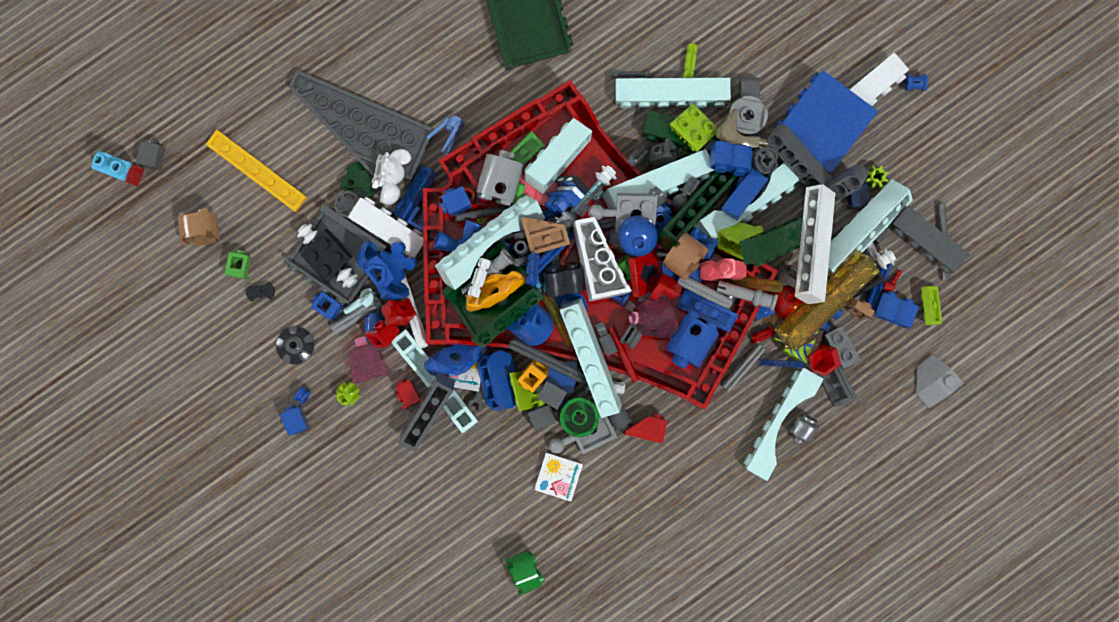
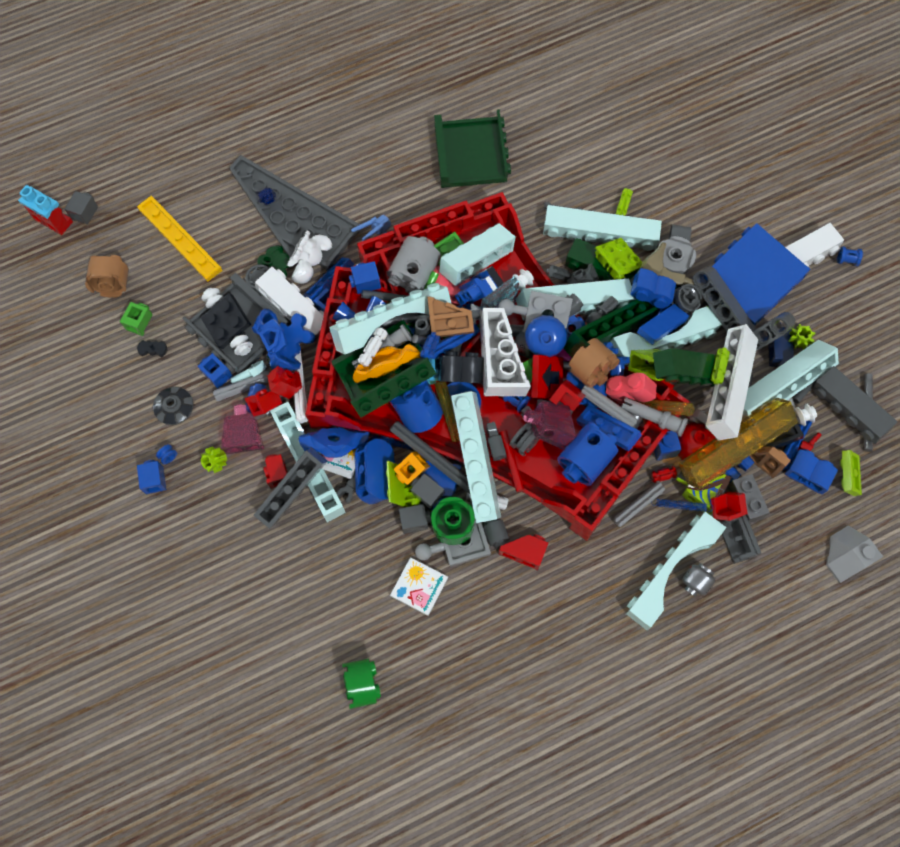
camera: 10 degrees right, 15 degrees down
none -> clear blue plate [258,188,276,205]
none -> lime axle [711,347,730,385]

